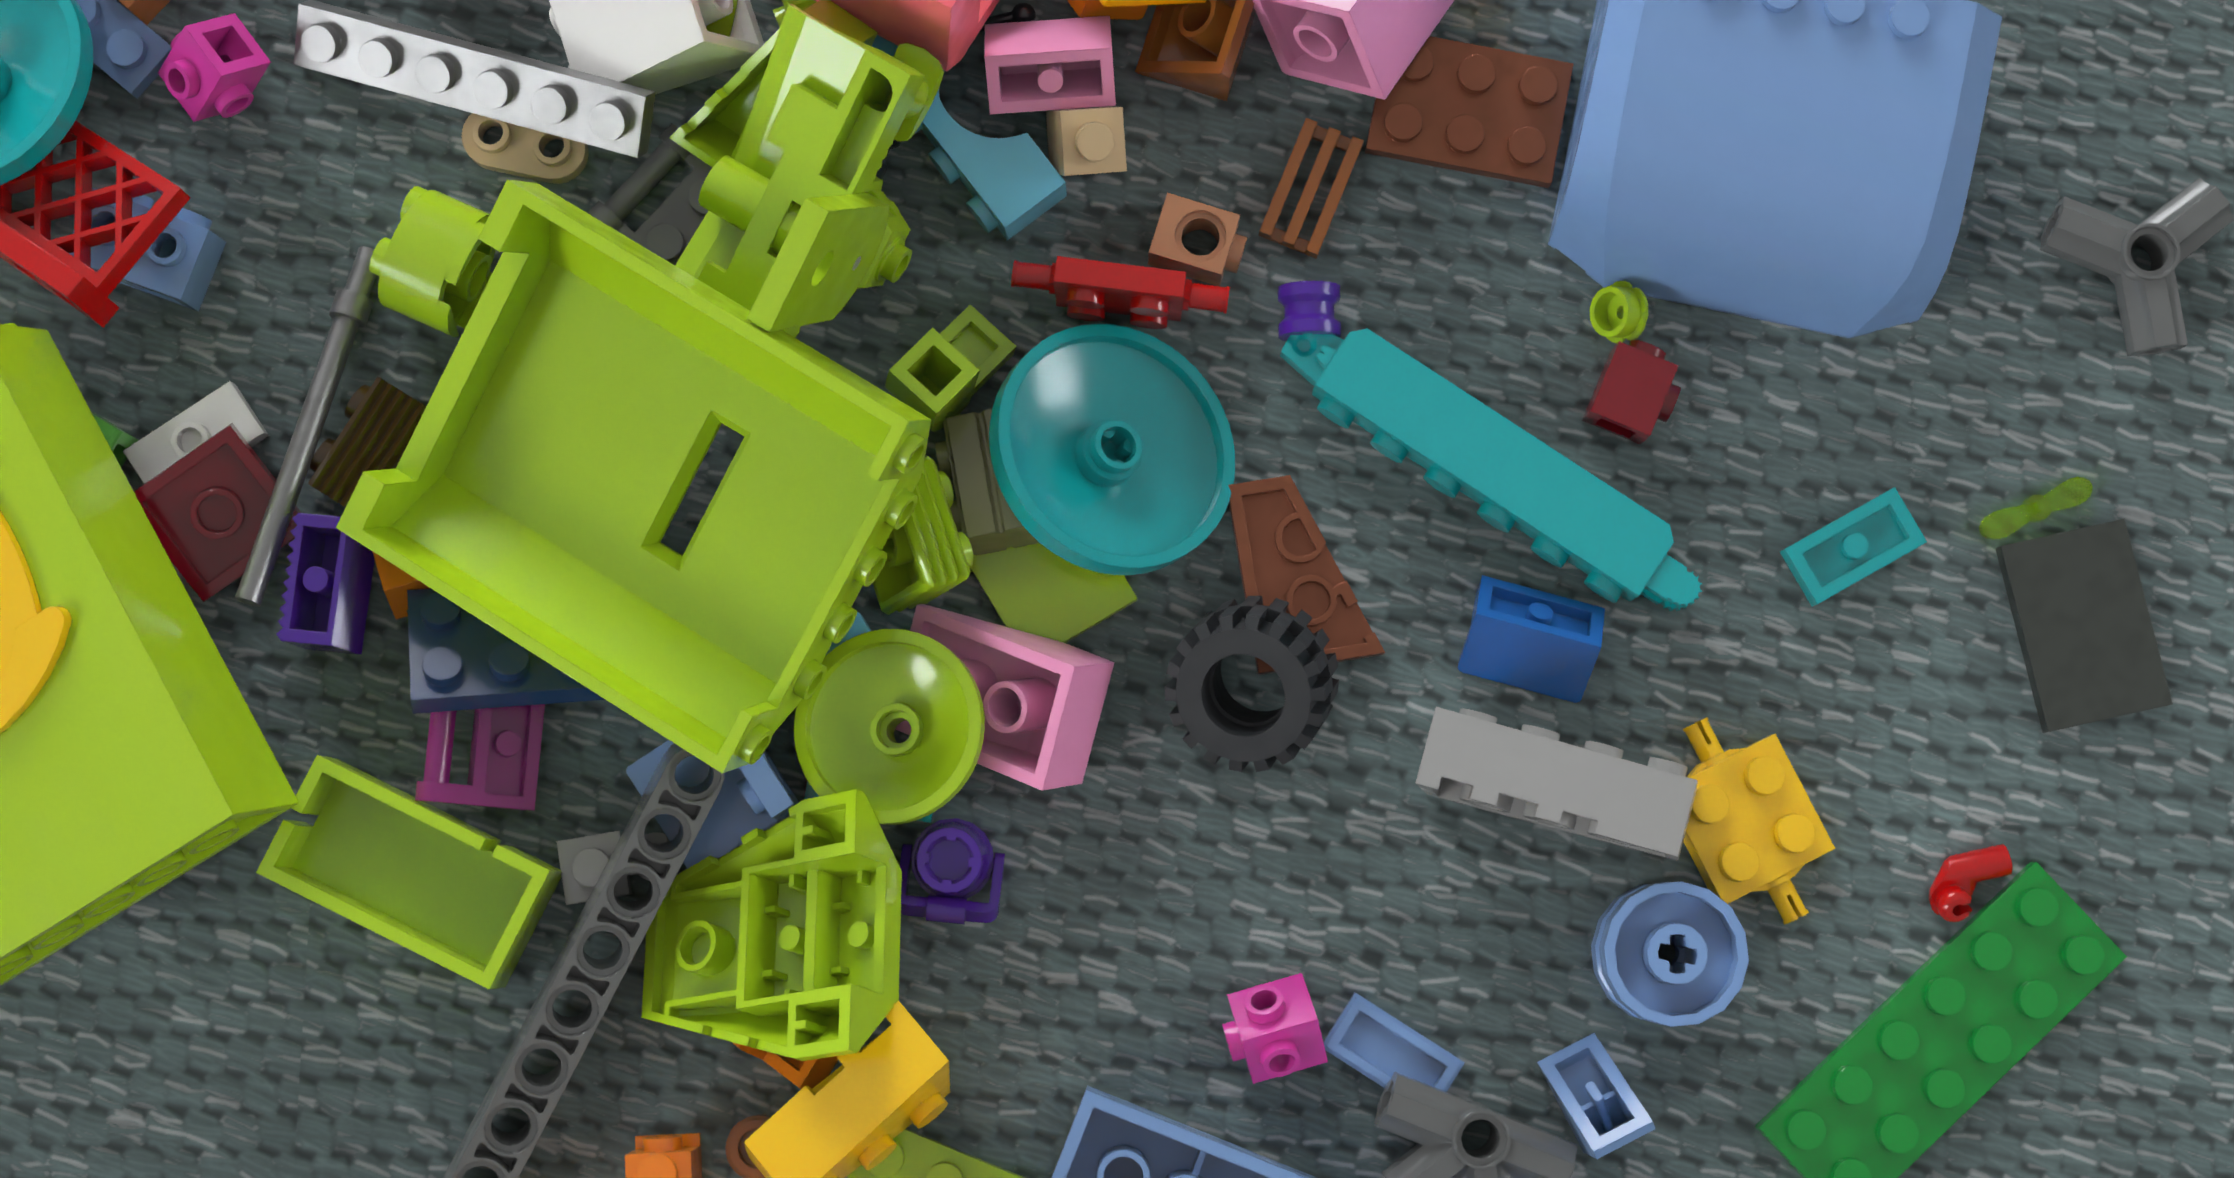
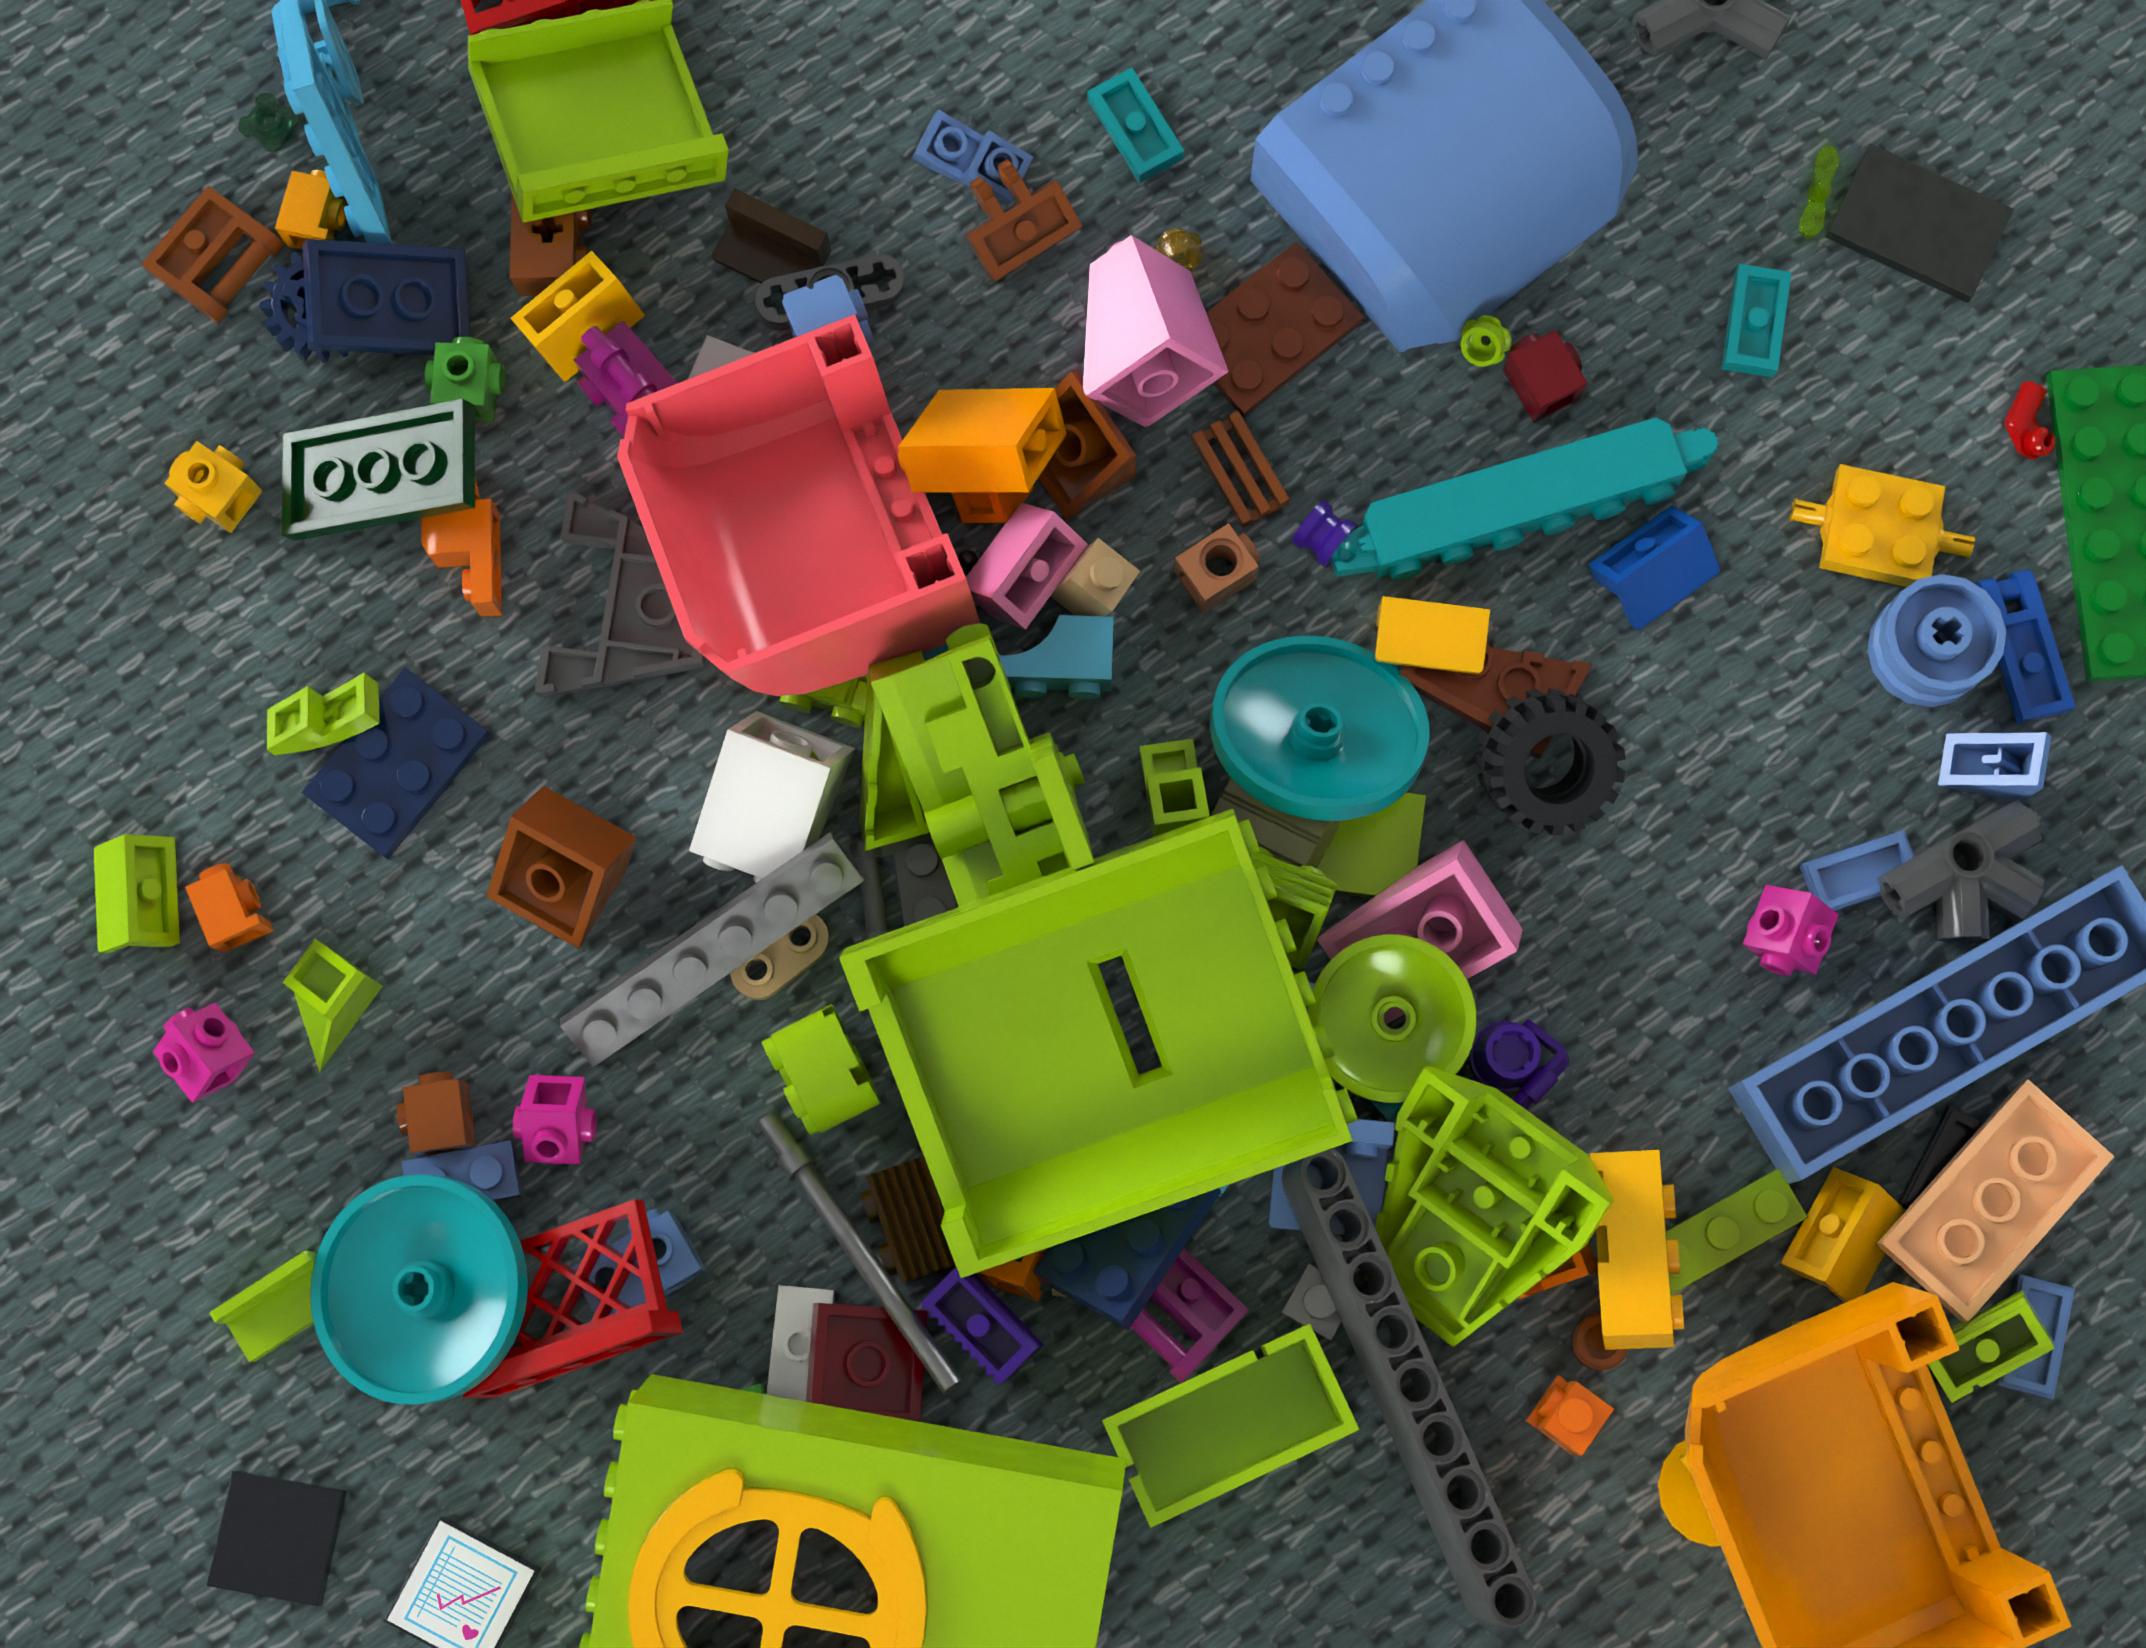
camera: 50 degrees left, 5 degrees down
red plate [1011,256,1230,329] -> none
light grey wedge [1415,707,1698,861] -> none
none -> yellow panel [1375,596,1490,674]
none -> blue plate [1974,569,2076,725]

